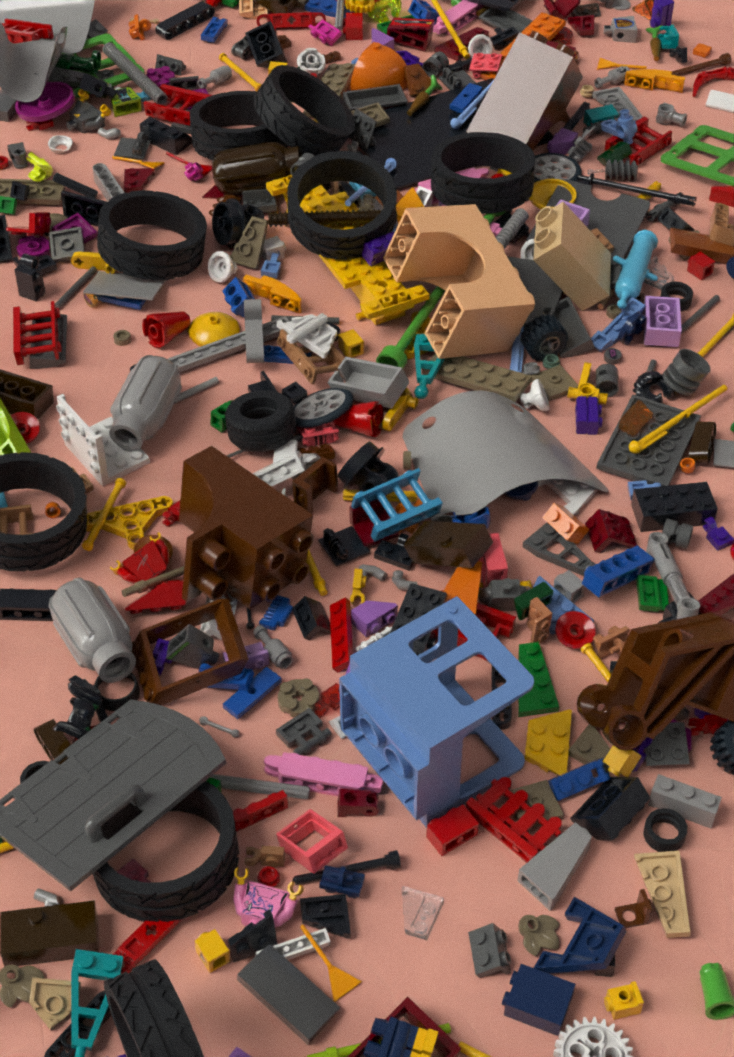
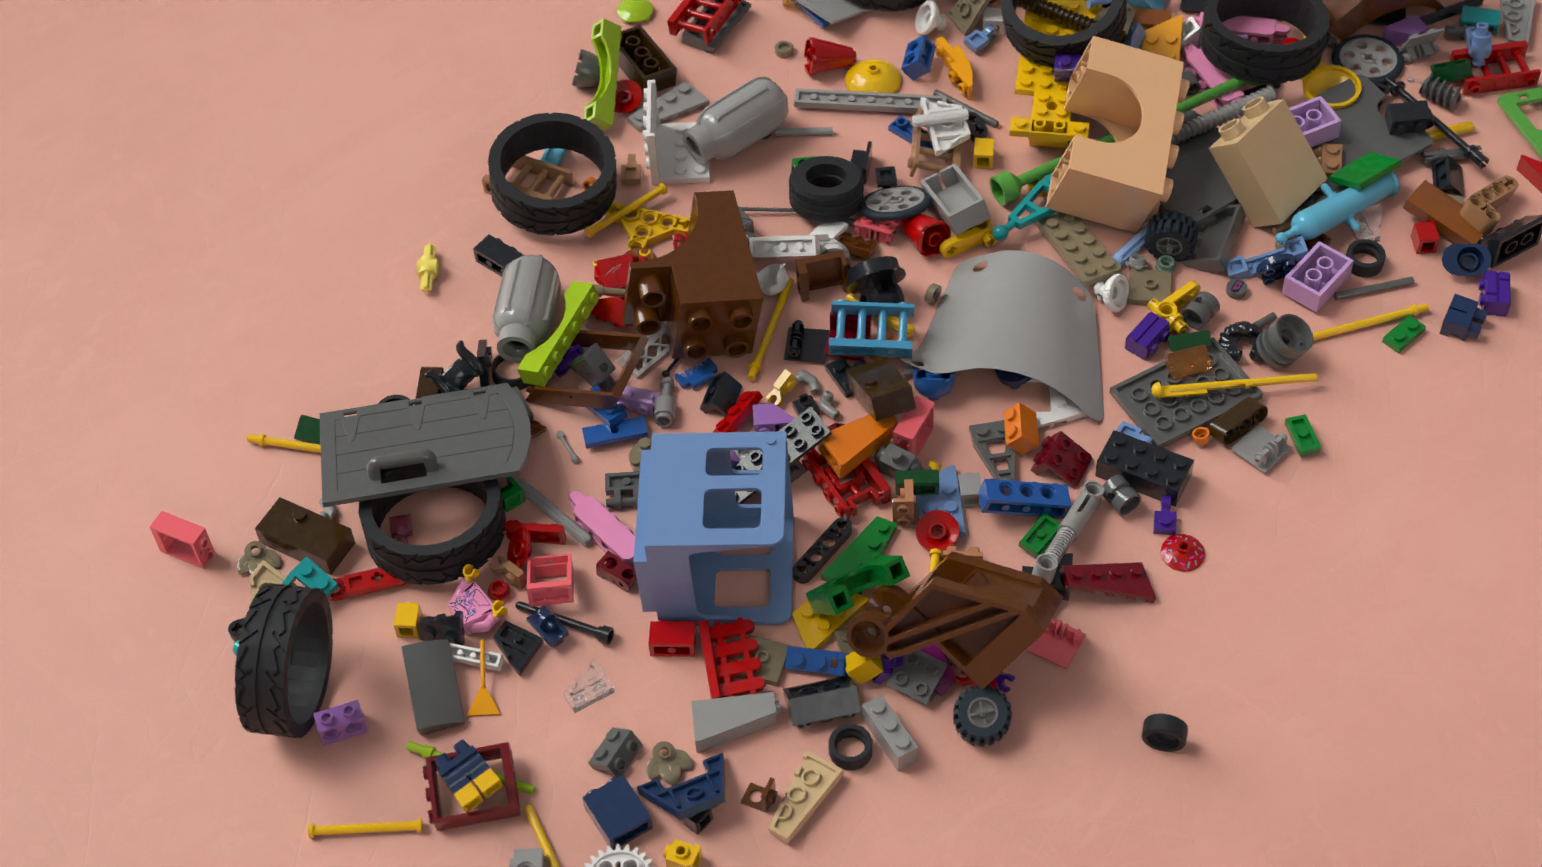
camera: 40 degrees right, 5 degrees up
light grey beam [244,299,264,363] -> none
none -> red dish [507,527,532,568]
none -> lime arch [517,281,600,386]
none -> light grey wing [627,81,710,132]
none -> black tile [792,393,820,416]
none -> green arch [805,555,910,615]
none -> dark green slope [1168,330,1212,352]
none -> green tile [1330,152,1401,190]
none -> black hinge [1385,100,1435,135]

